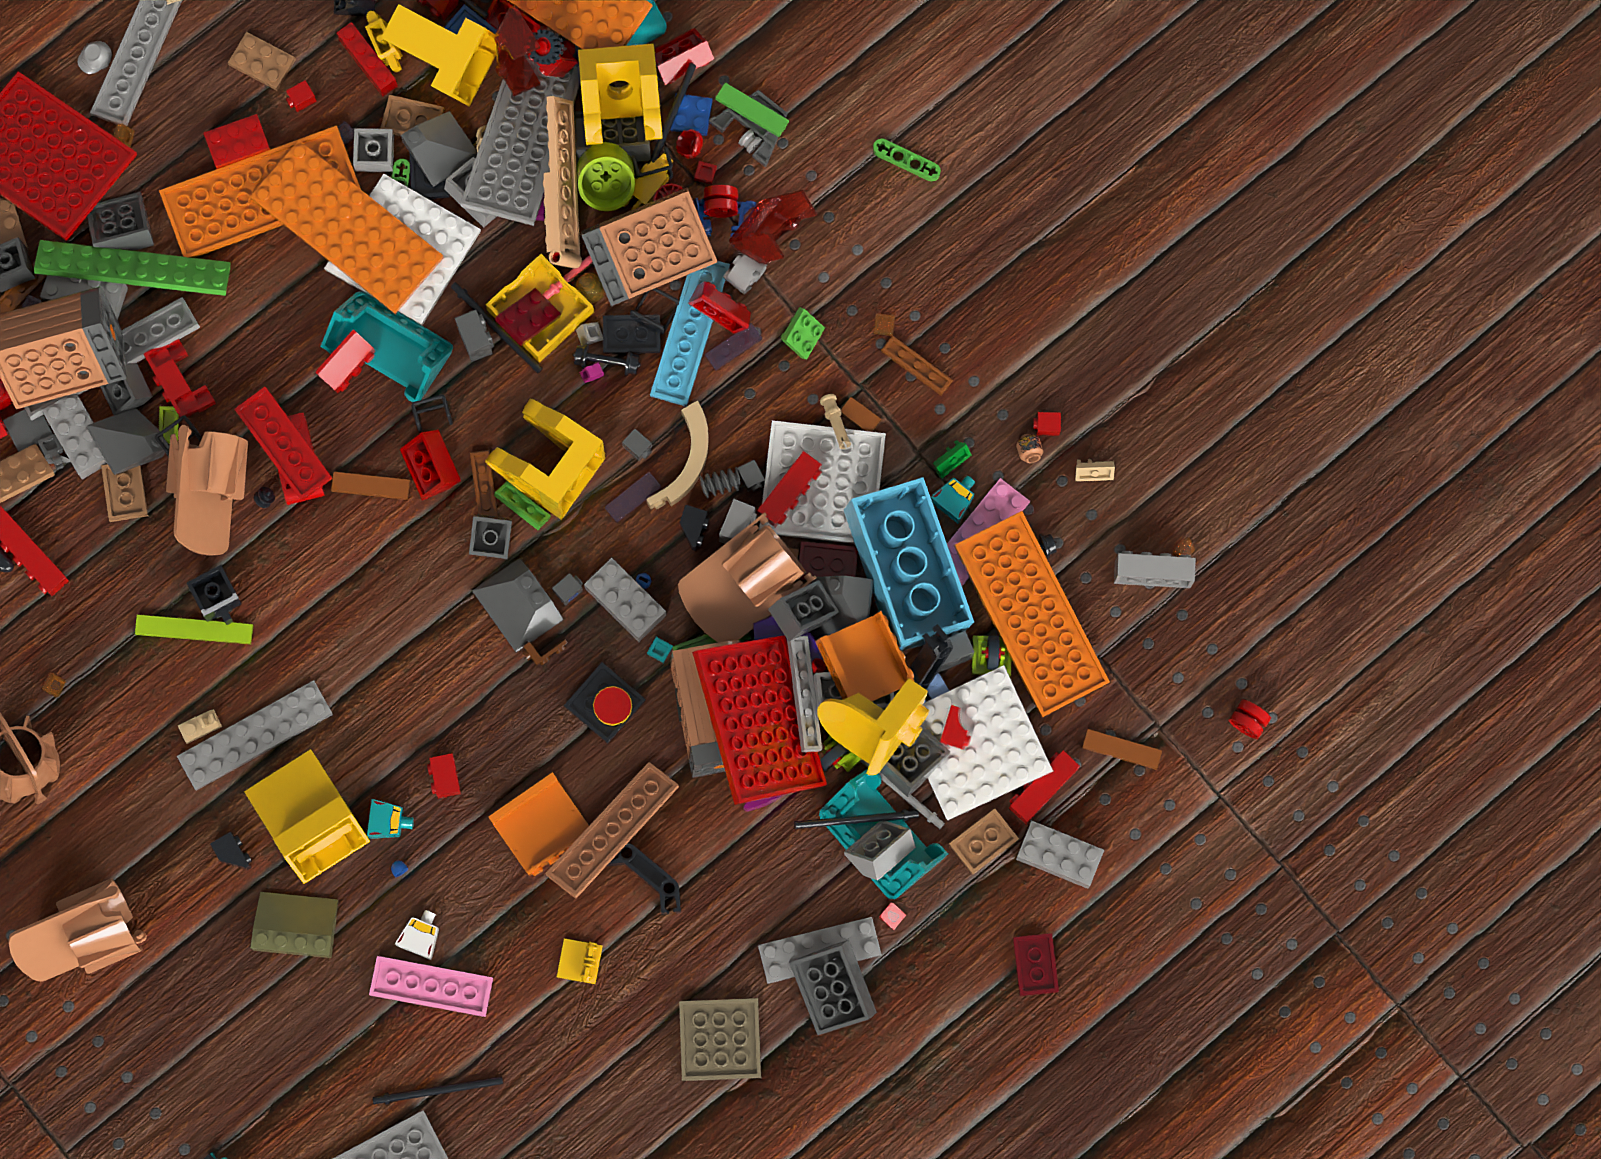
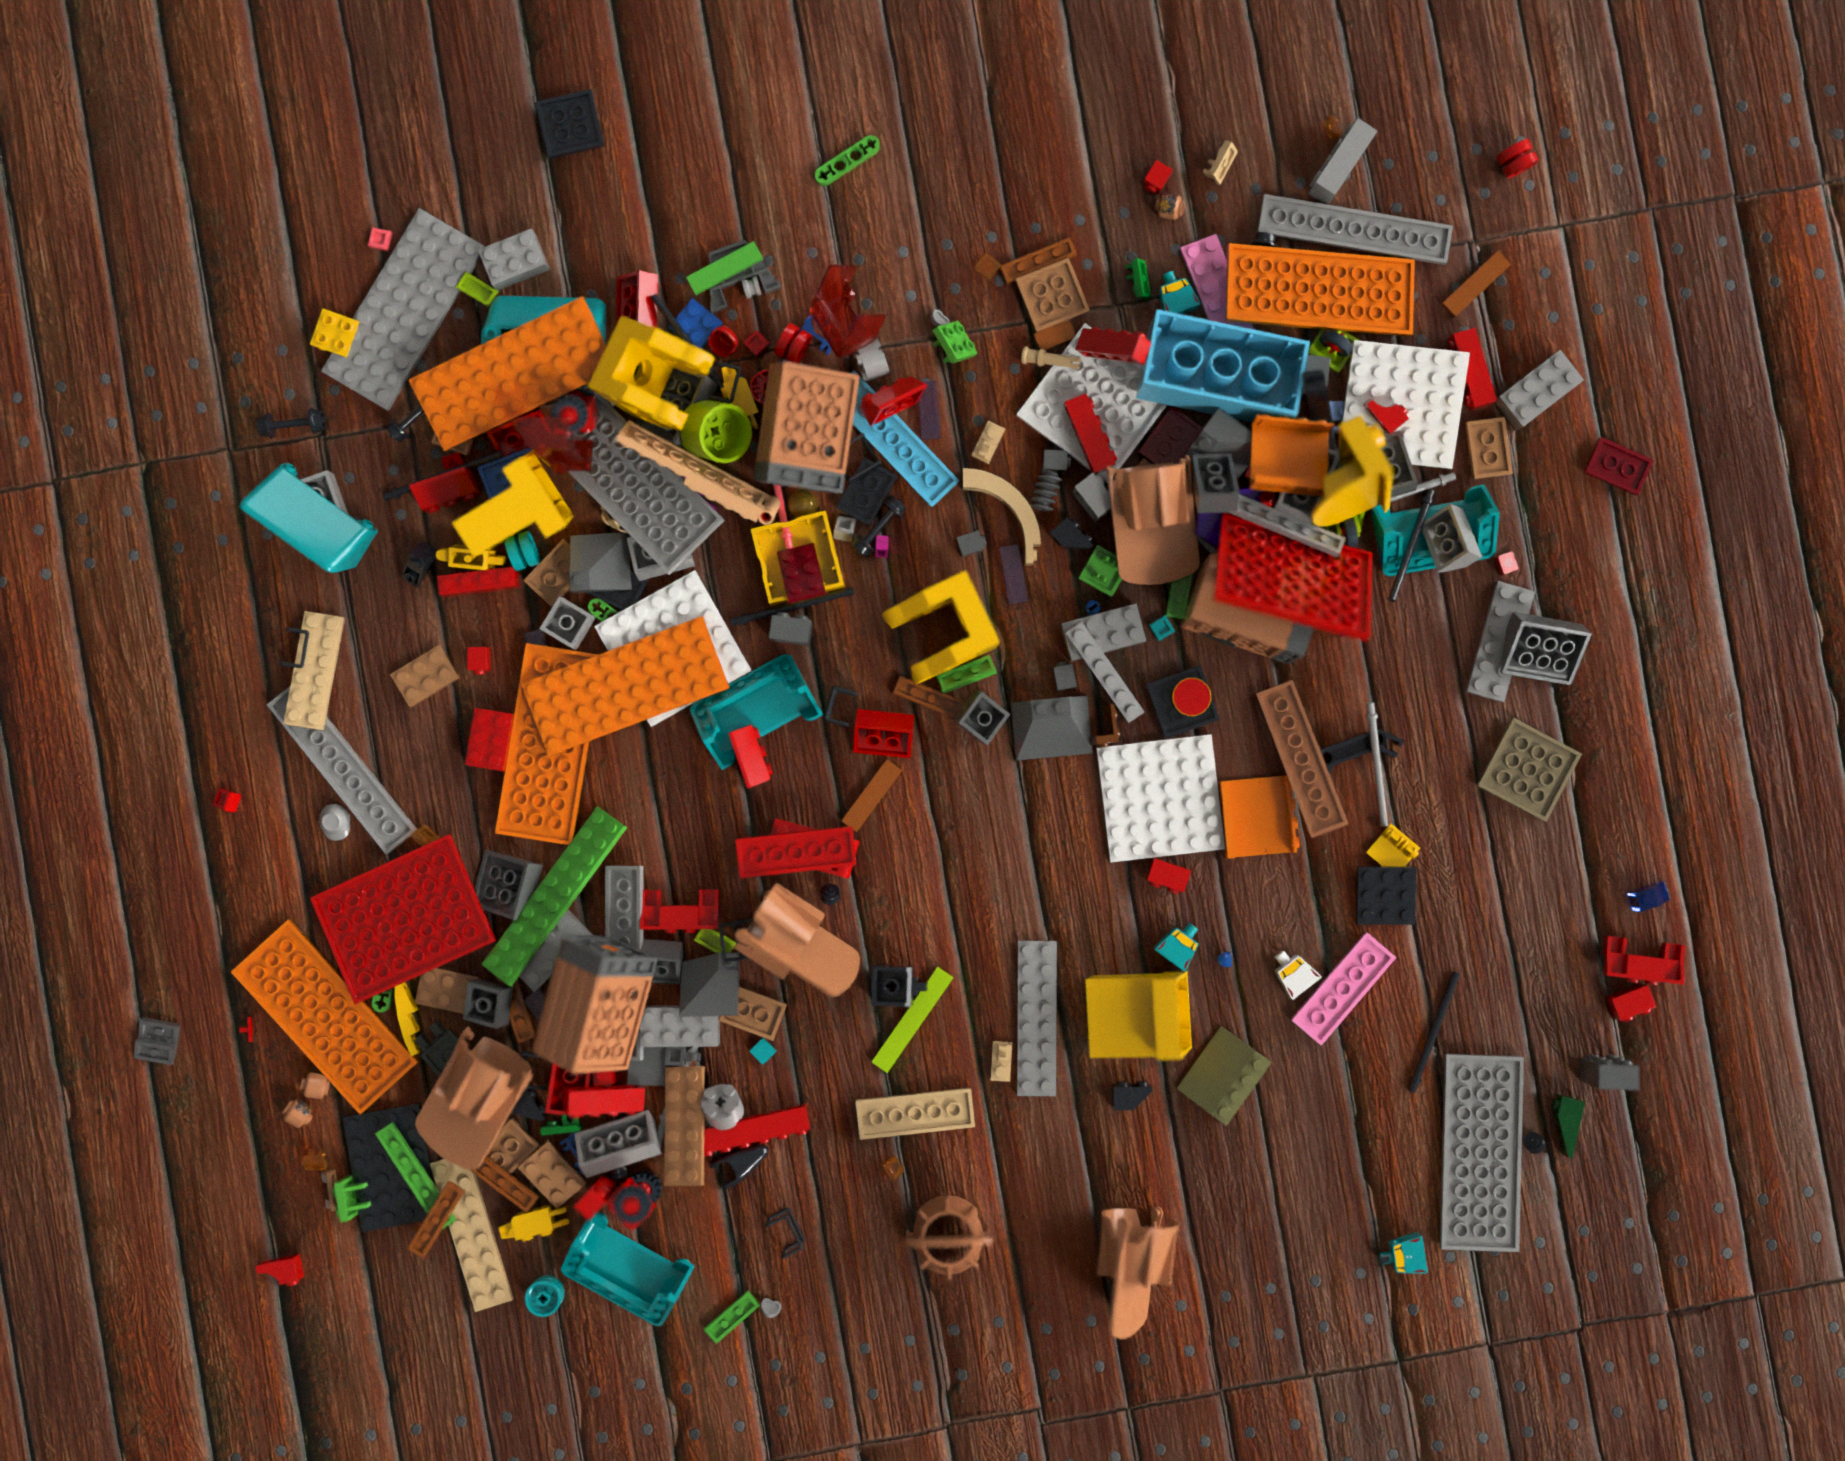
camera: 50 degrees left, 10 degrees up
none -> teal wheel [504,531,540,571]
none -> light grey brick [701,1084,744,1130]
none -> teal tile [749,1037,777,1065]
none -> tan plate [856,1087,975,1140]
none -> light grey piece [931,310,950,326]
none -> tan plate [971,421,1005,464]
none -> medium nougat plate [1015,258,1090,333]
none -> light grey plate [1065,620,1144,723]
none -> red brick [1075,327,1152,365]
none -> bright green plate [1078,545,1122,597]
none -> white plate [1096,734,1225,862]
none -> light grey plate [1257,194,1453,265]
none -> black plate [1356,866,1417,925]
none -> light grey bar [1365,702,1388,826]

